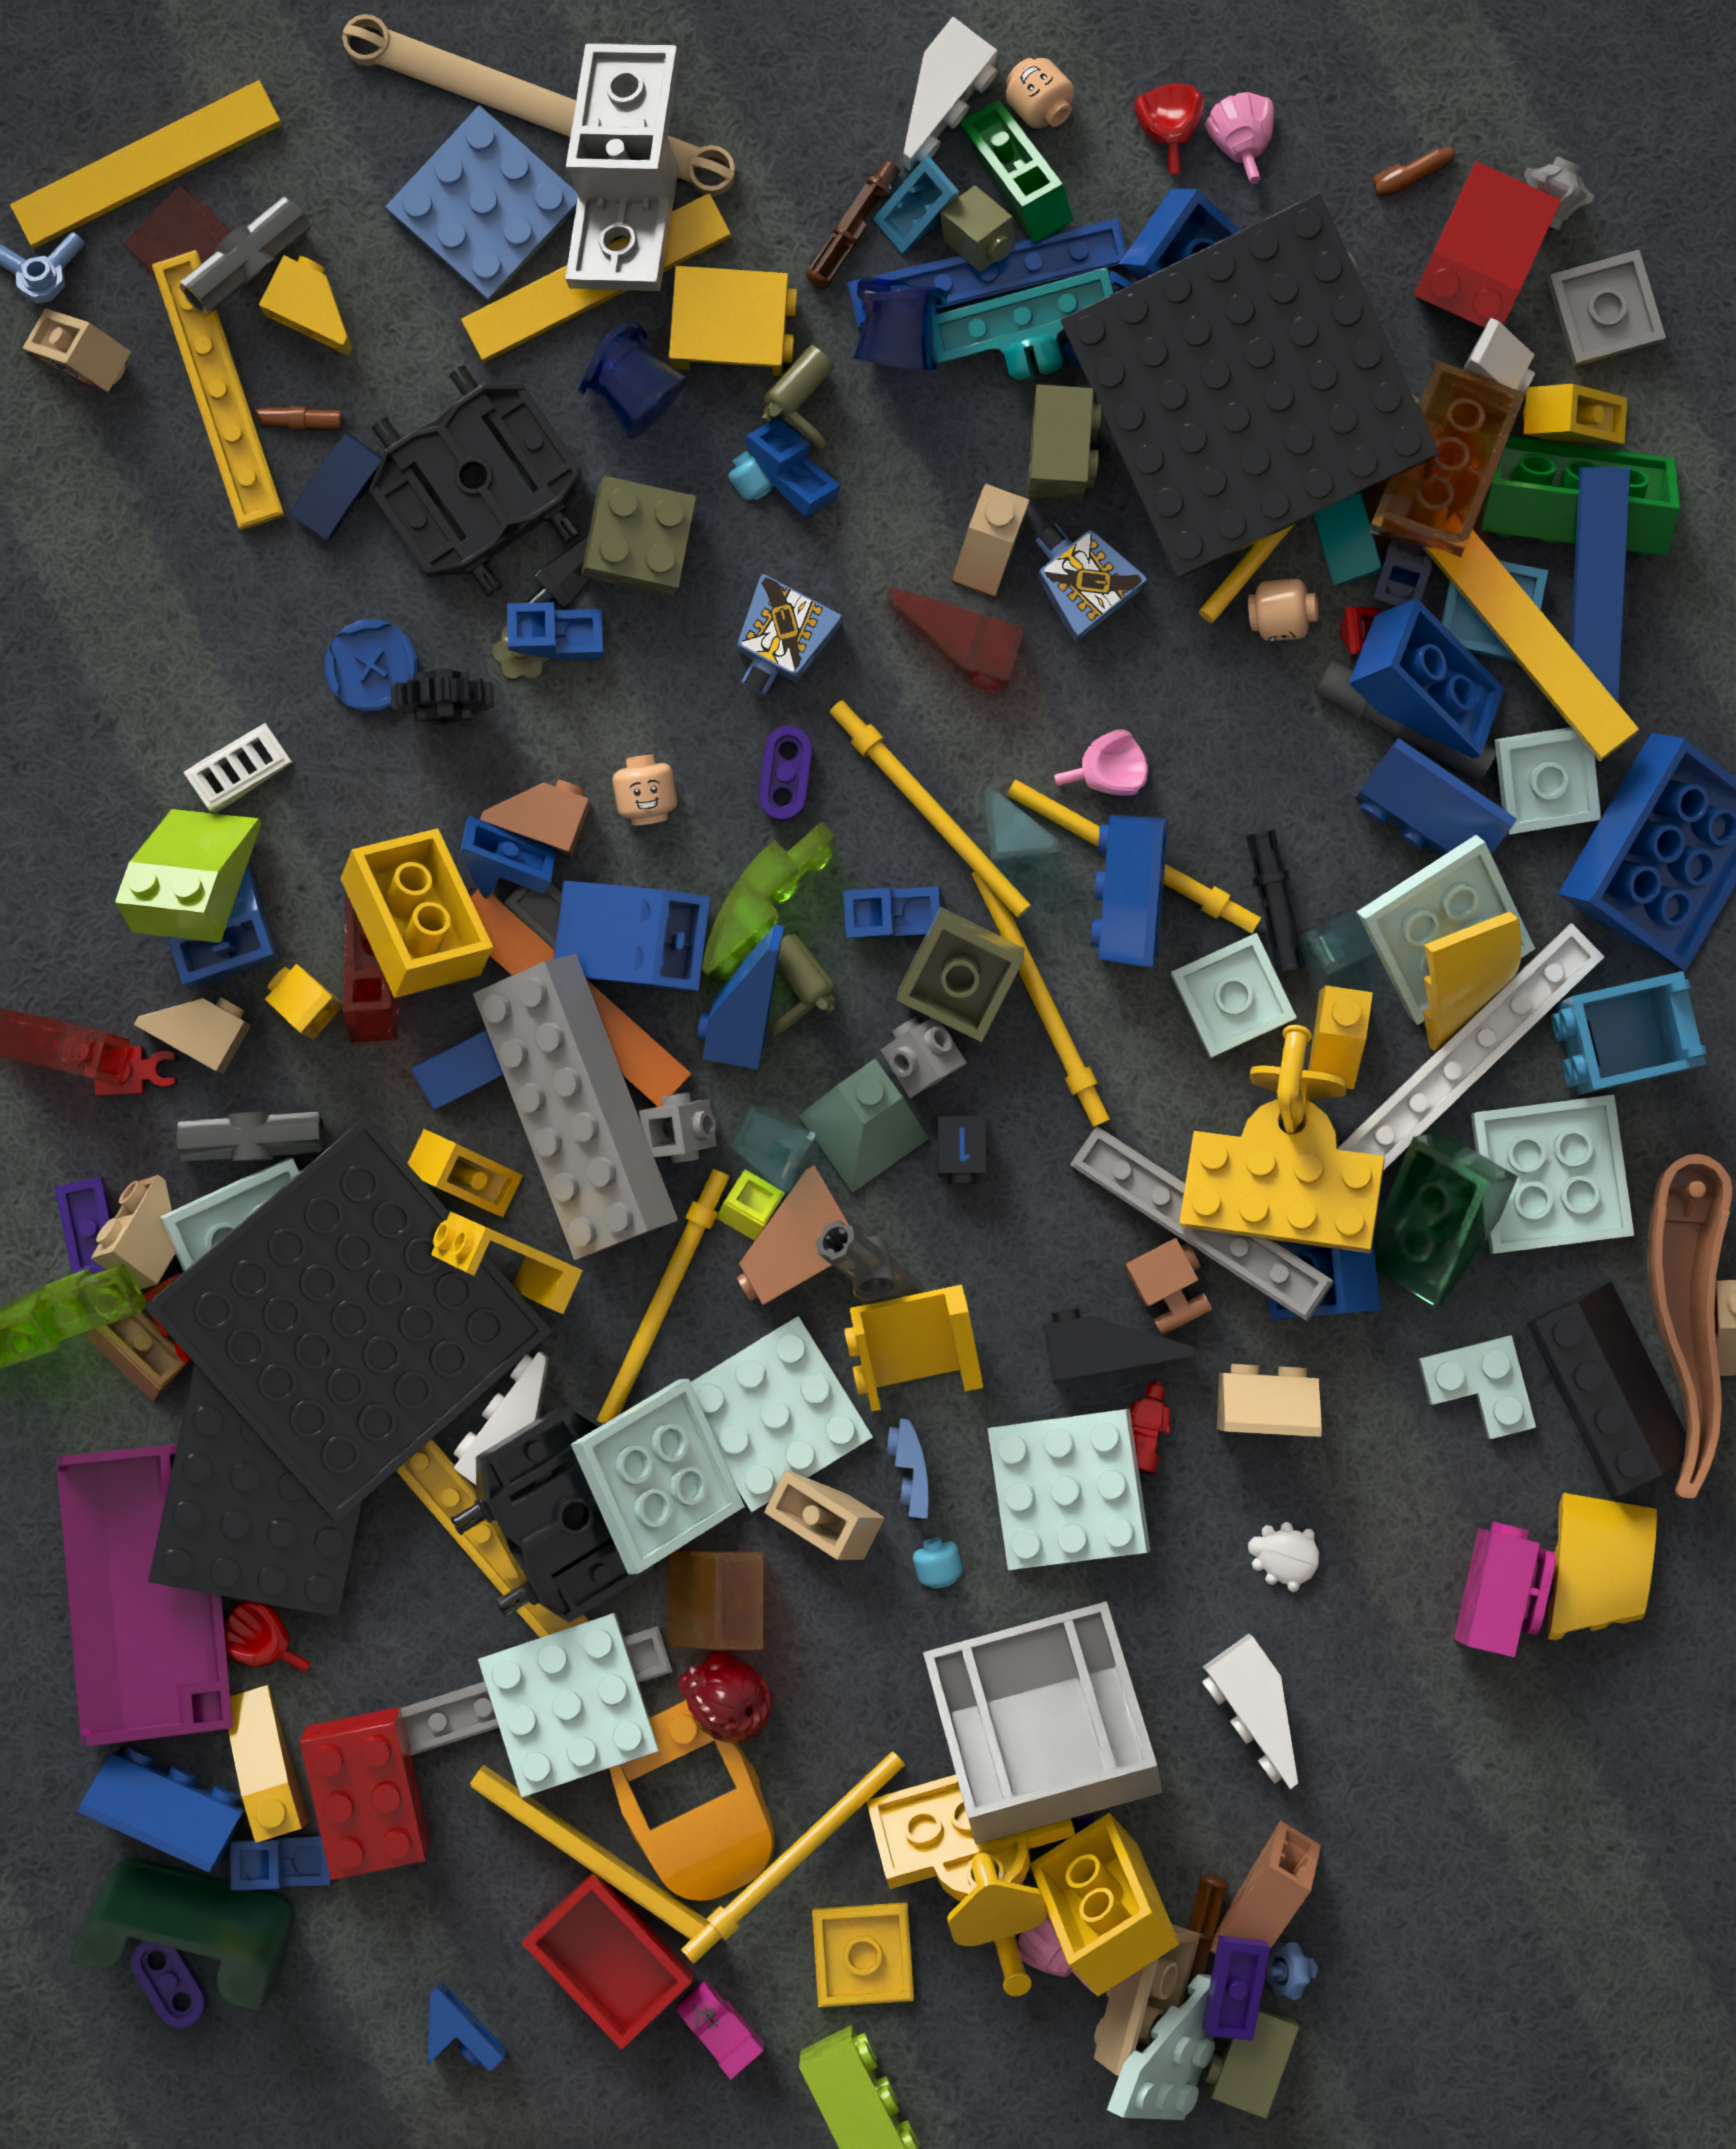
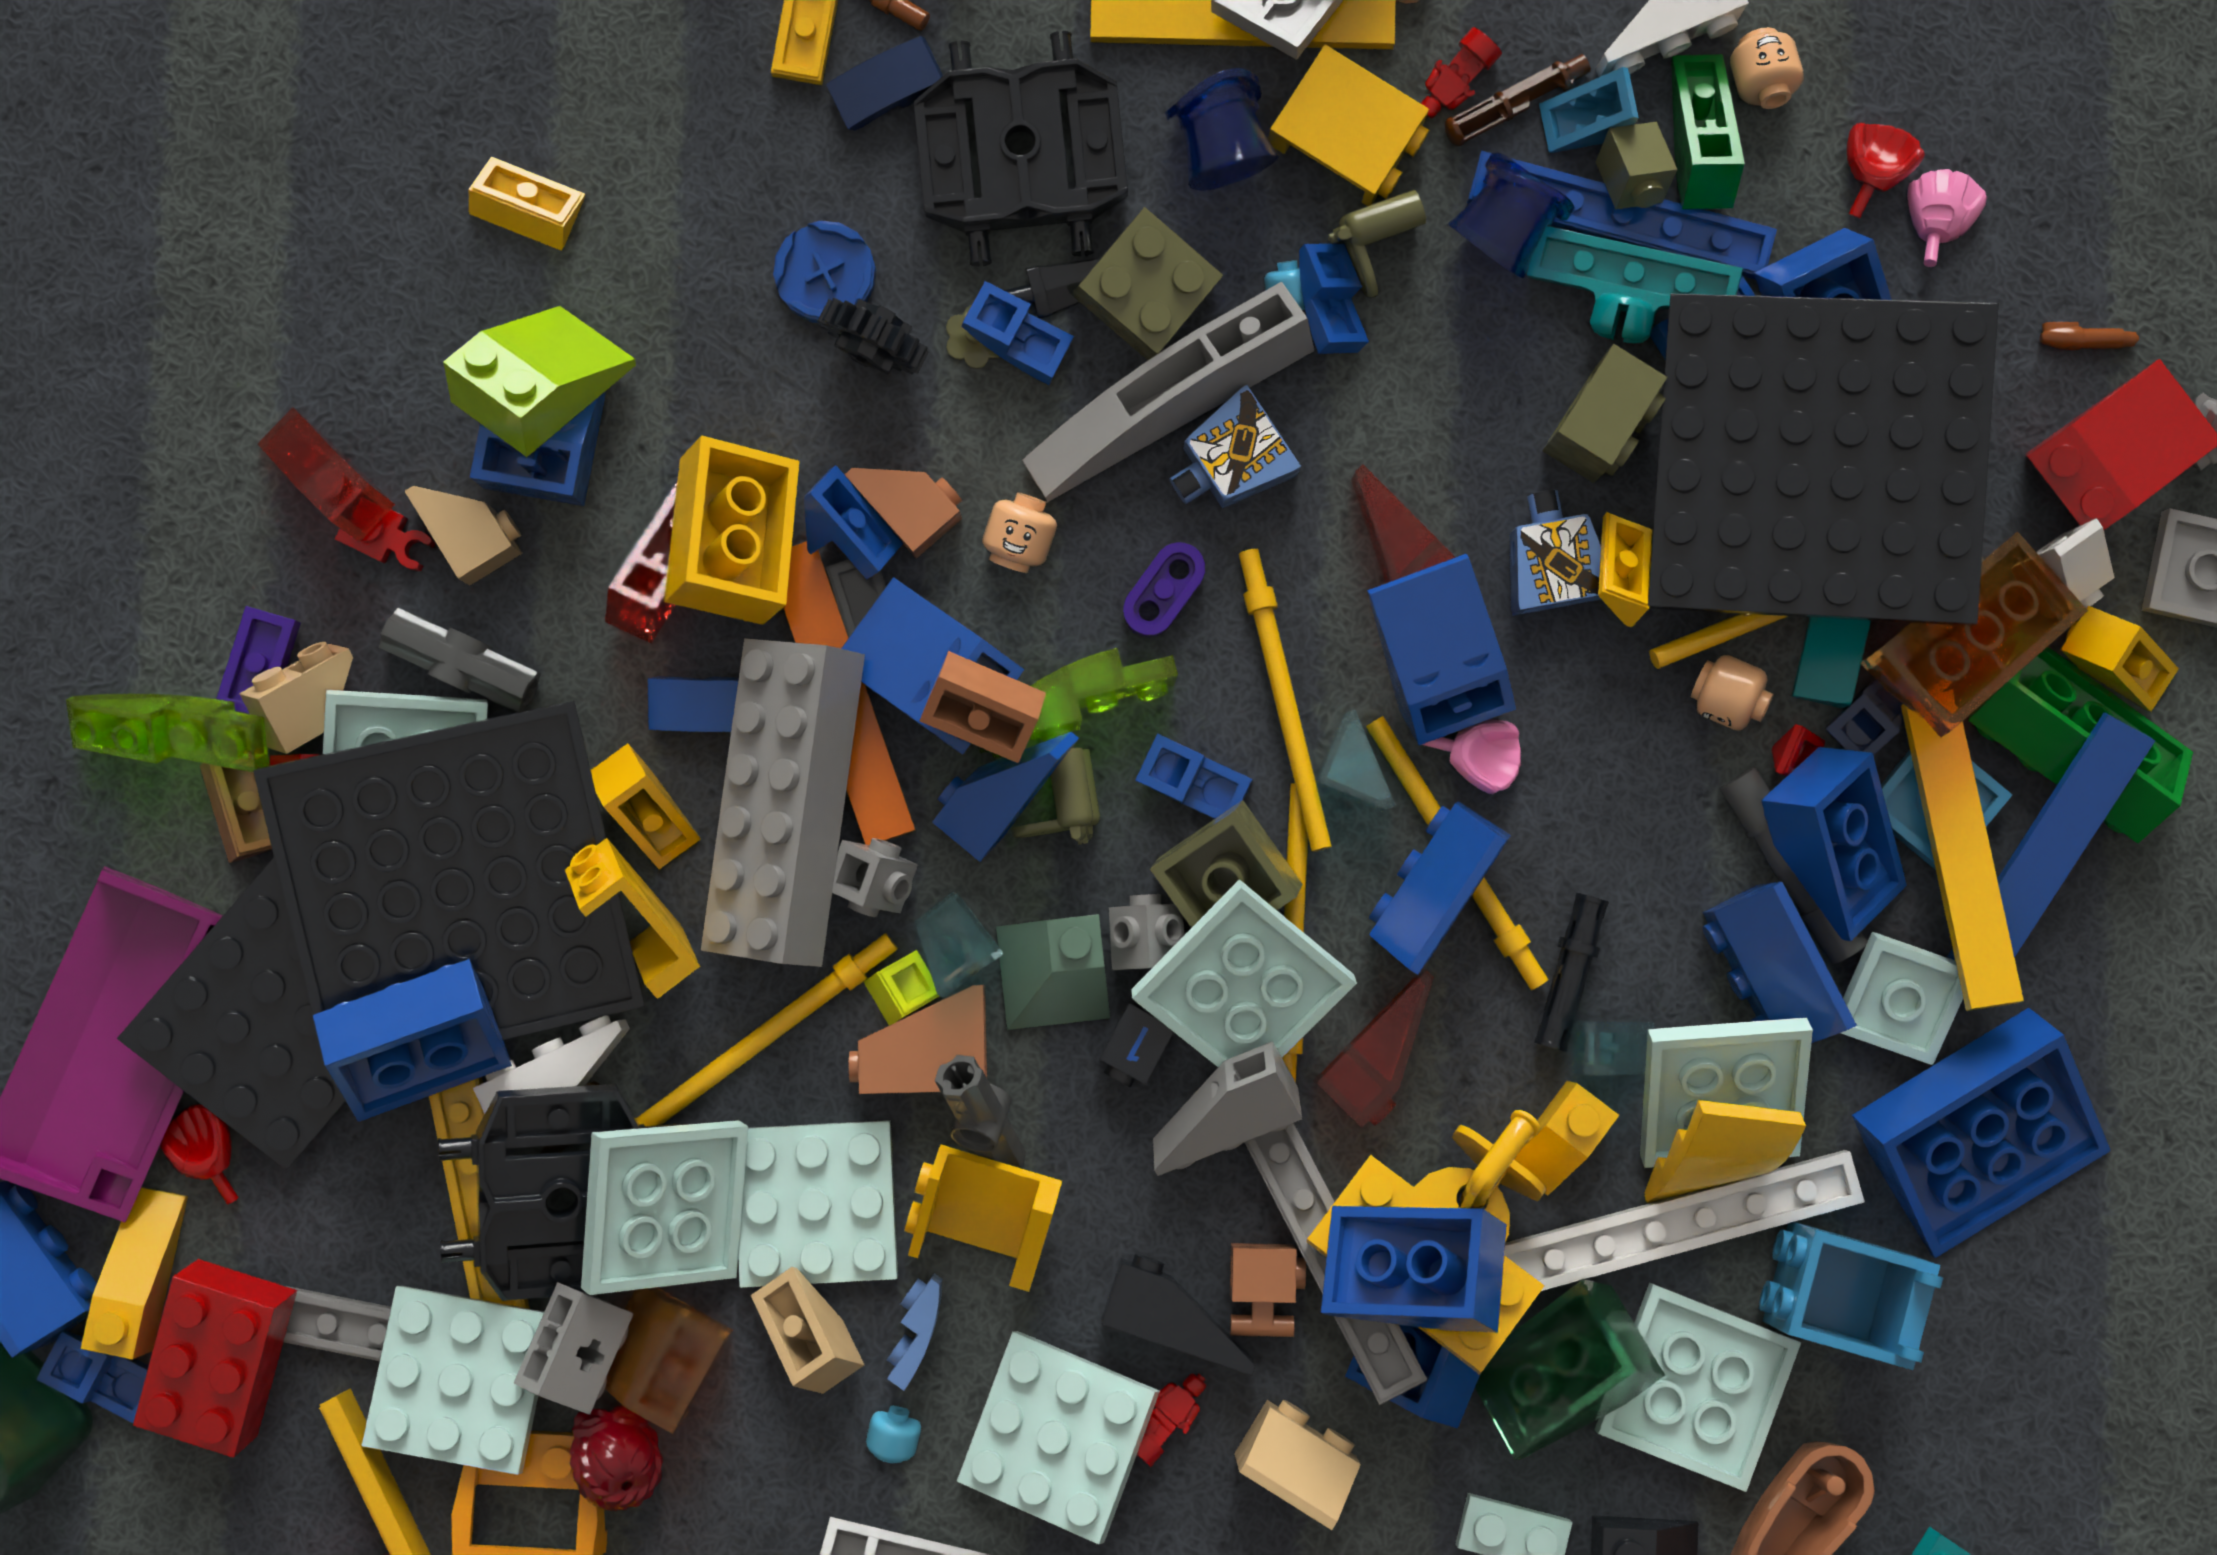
camera: 25 degrees right, 0 degrees up
white slope [184,723,293,814] -> none
yellow slope [265,964,344,1040] -> none
tan slope [952,484,1029,597] -> none
light aqua plate [1170,933,1297,1059] -> none
none -> blue slope [313,959,512,1122]
none -> yellow slope [469,157,585,250]
none -> light grey brick [513,1282,634,1415]
none -> nougat brick [919,651,1046,763]
none -> light grey slope [1022,281,1314,502]
none -> light aqua plate [1131,880,1357,1067]
none -> light grey slope [1153,1041,1302,1176]
none -> clear red slope [1313,970,1434,1127]
none -> blue slope [1321,1206,1507,1333]
none -> blue slope [1367,554,1516,745]
none -> red piece [1420,27,1502,119]
none -> yellow slope [1598,512,1653,627]

